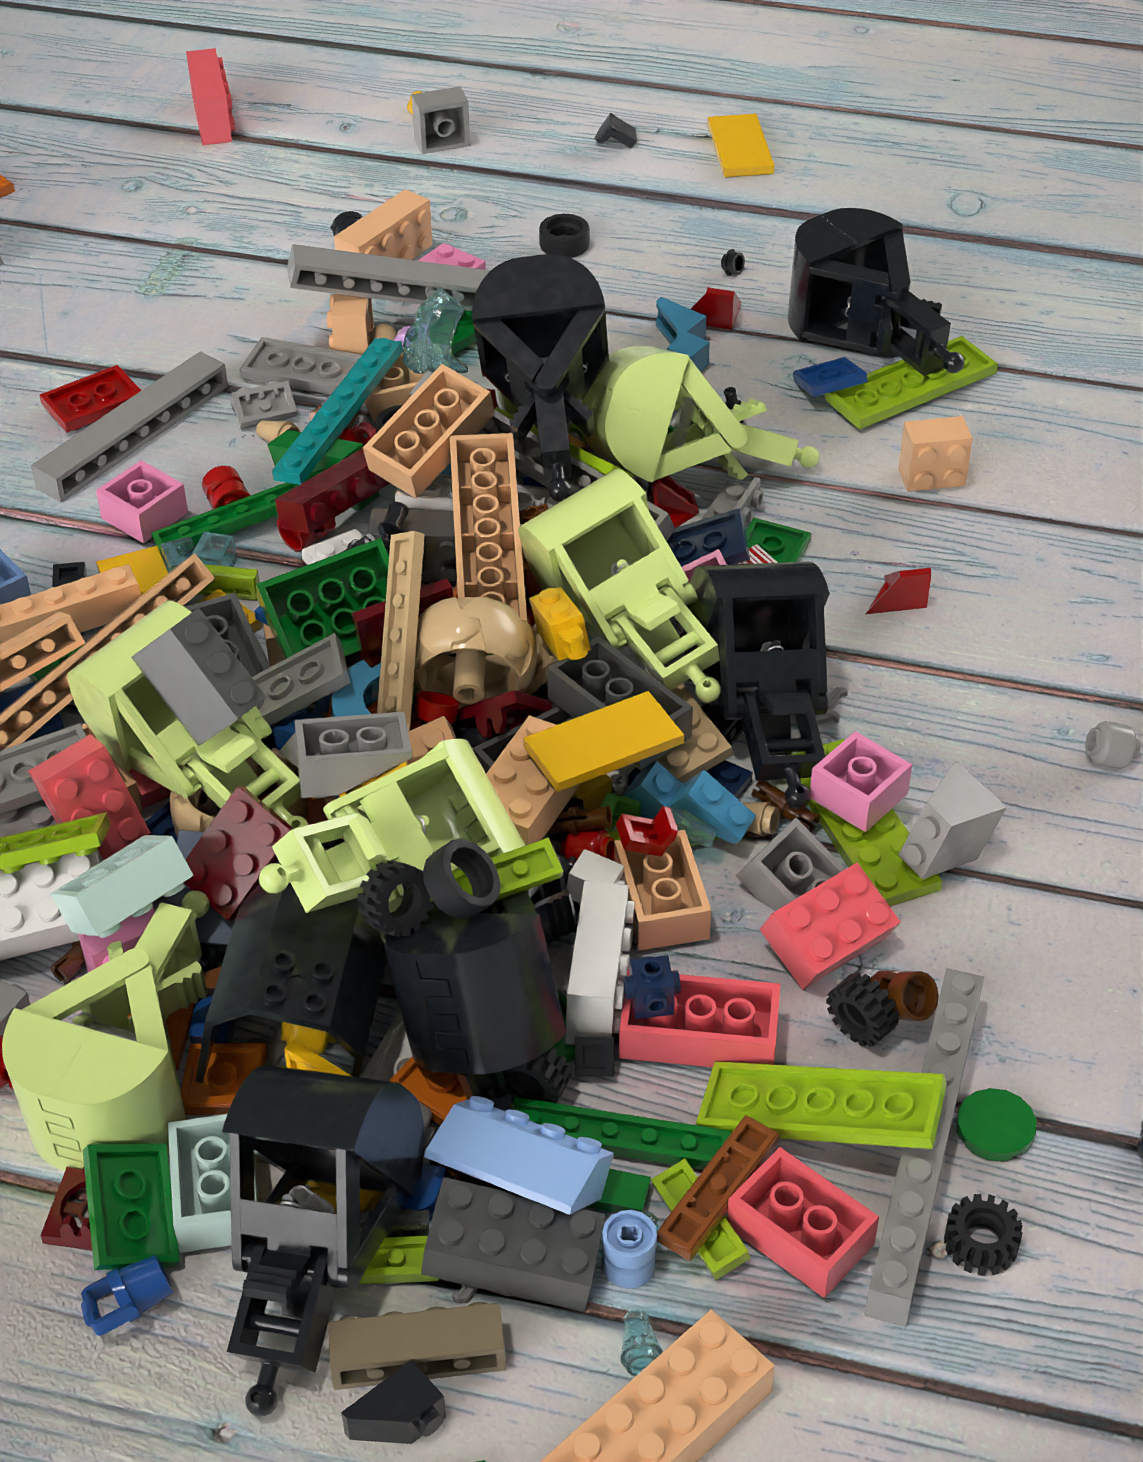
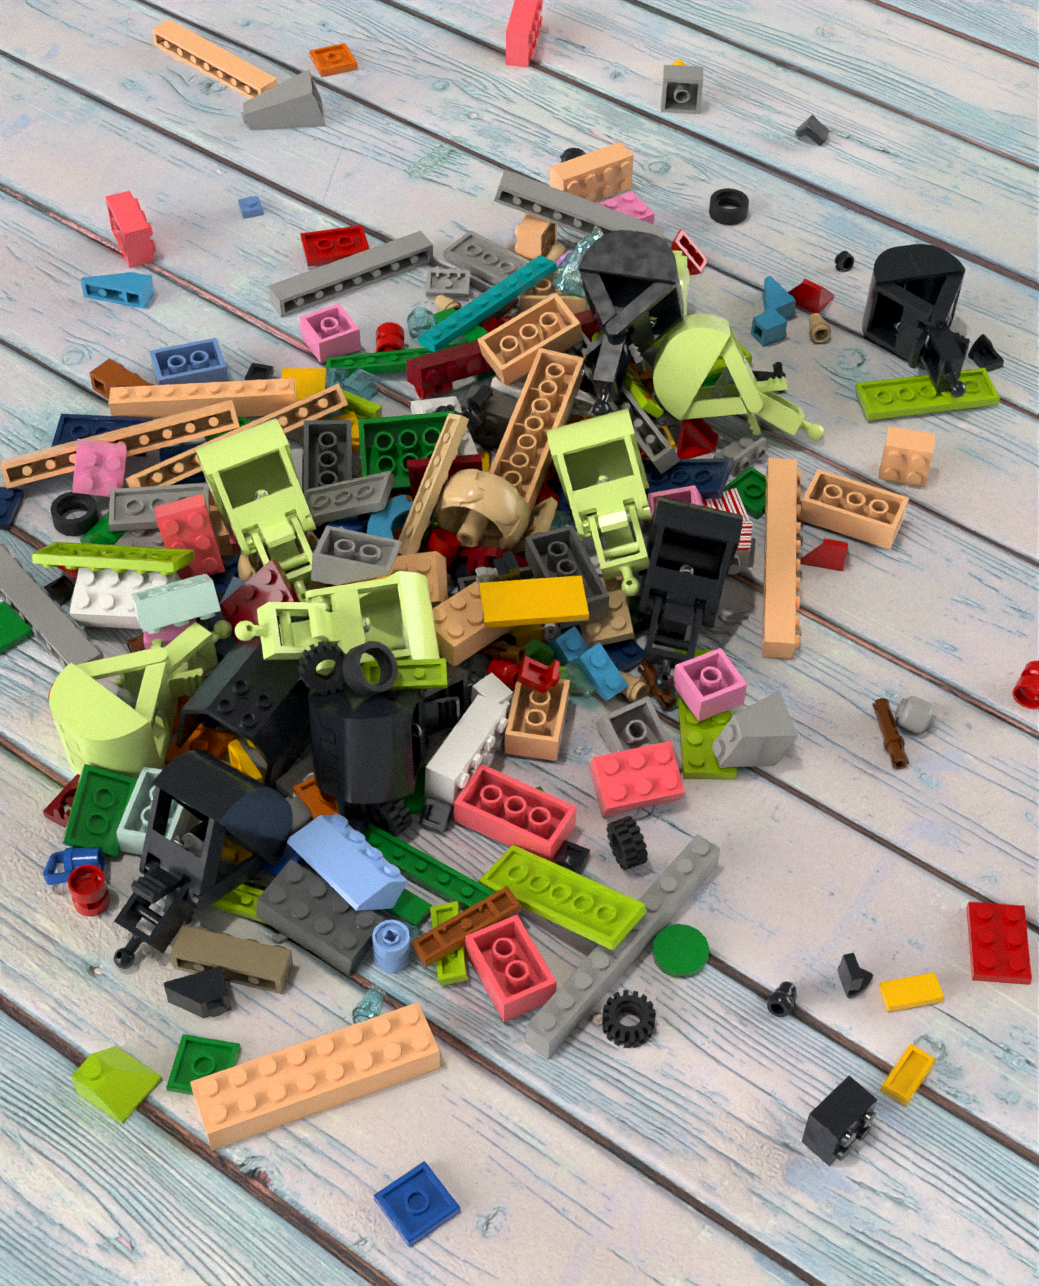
camera: 20 degrees right, 5 degrees up
slope [131,608,266,746] -> none
yellow brick [529,587,591,661] -> none
dark blue brick [623,955,681,1019] -> none
yellow tile [707,113,775,177] -> none
blue tile [793,357,868,397] -> none
reddish brown wheel [870,970,939,1021] -> none
none -> red wheel [68,864,110,917]
none -> clear light blue head [407,307,436,341]
none -> black piece [475,551,520,586]
none -> black tile [552,840,590,875]
none -> light nougat brick [762,458,801,660]
none -> light nougat brick [799,469,909,549]
none -> tan cone [808,313,831,343]
none -> reddish brown pin [872,698,909,769]
none -> black tile [968,334,1004,372]

